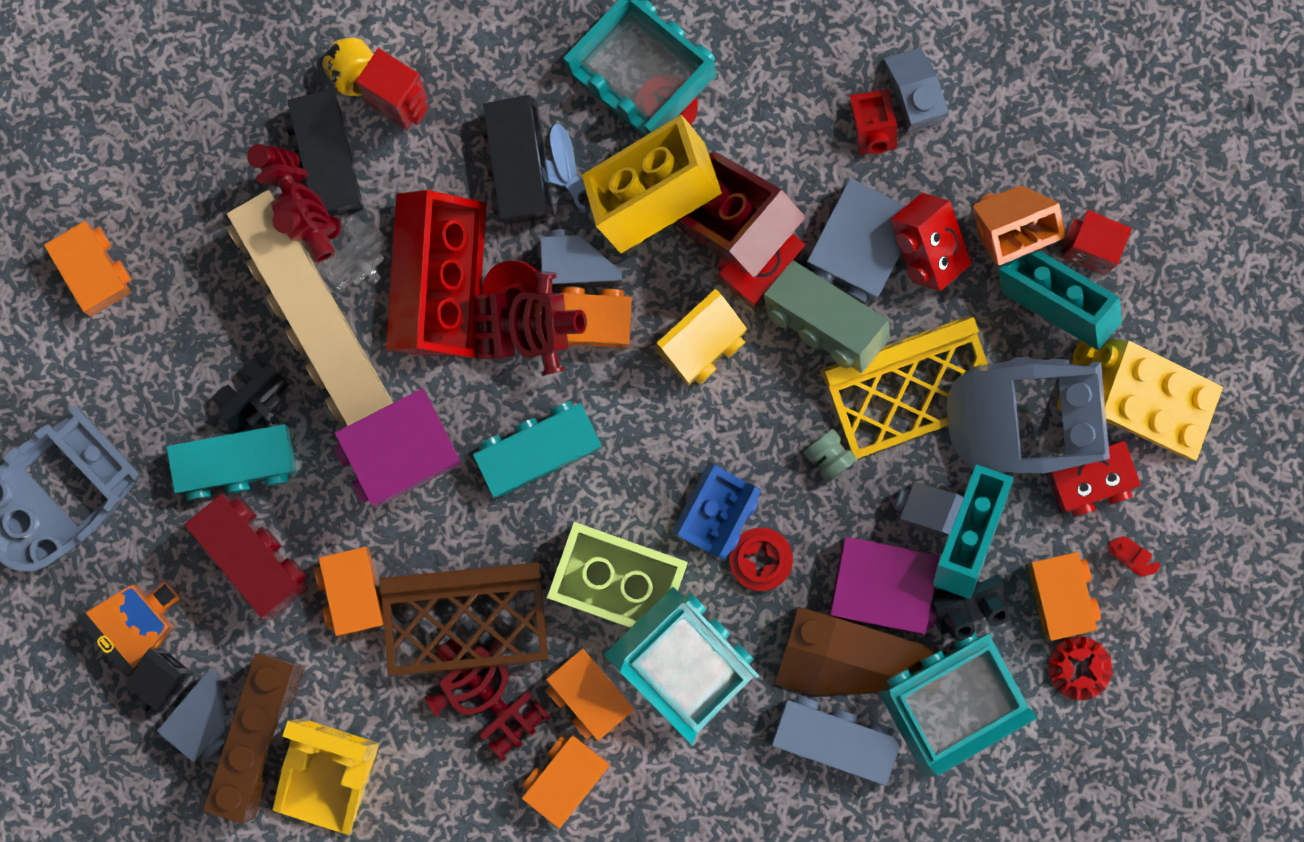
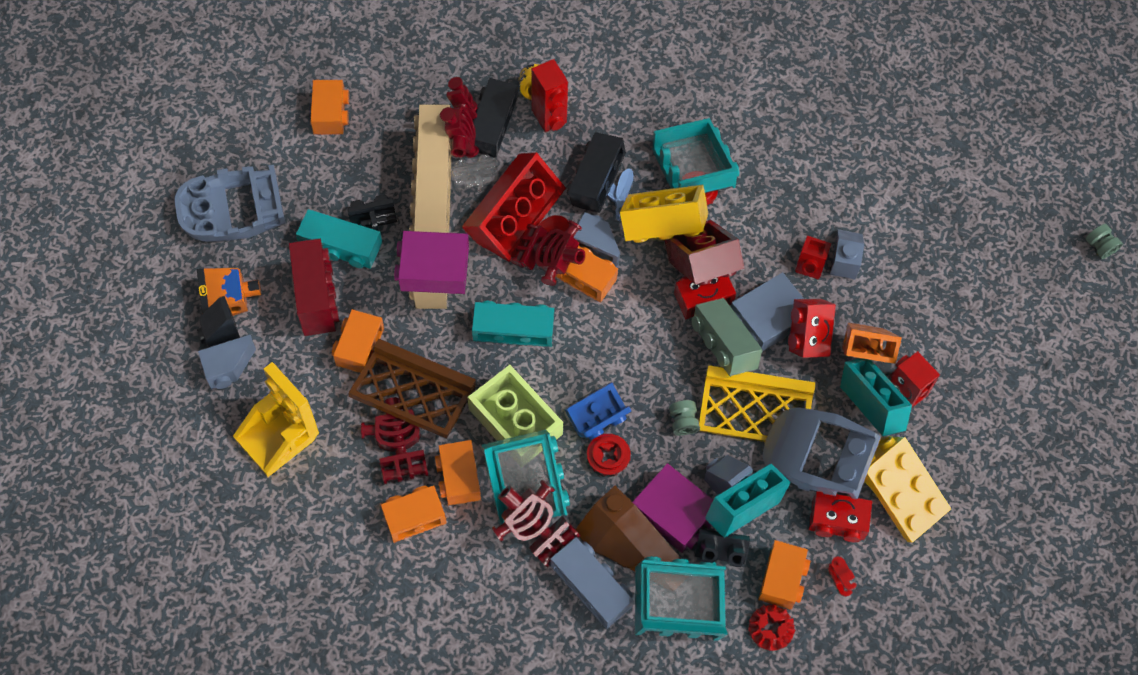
camera: 30 degrees right, 20 degrees down
reddish brown arch [203,653,306,824] -> none
yellow slope [656,289,747,386] -> none
none -> dark red piece [492,480,581,567]

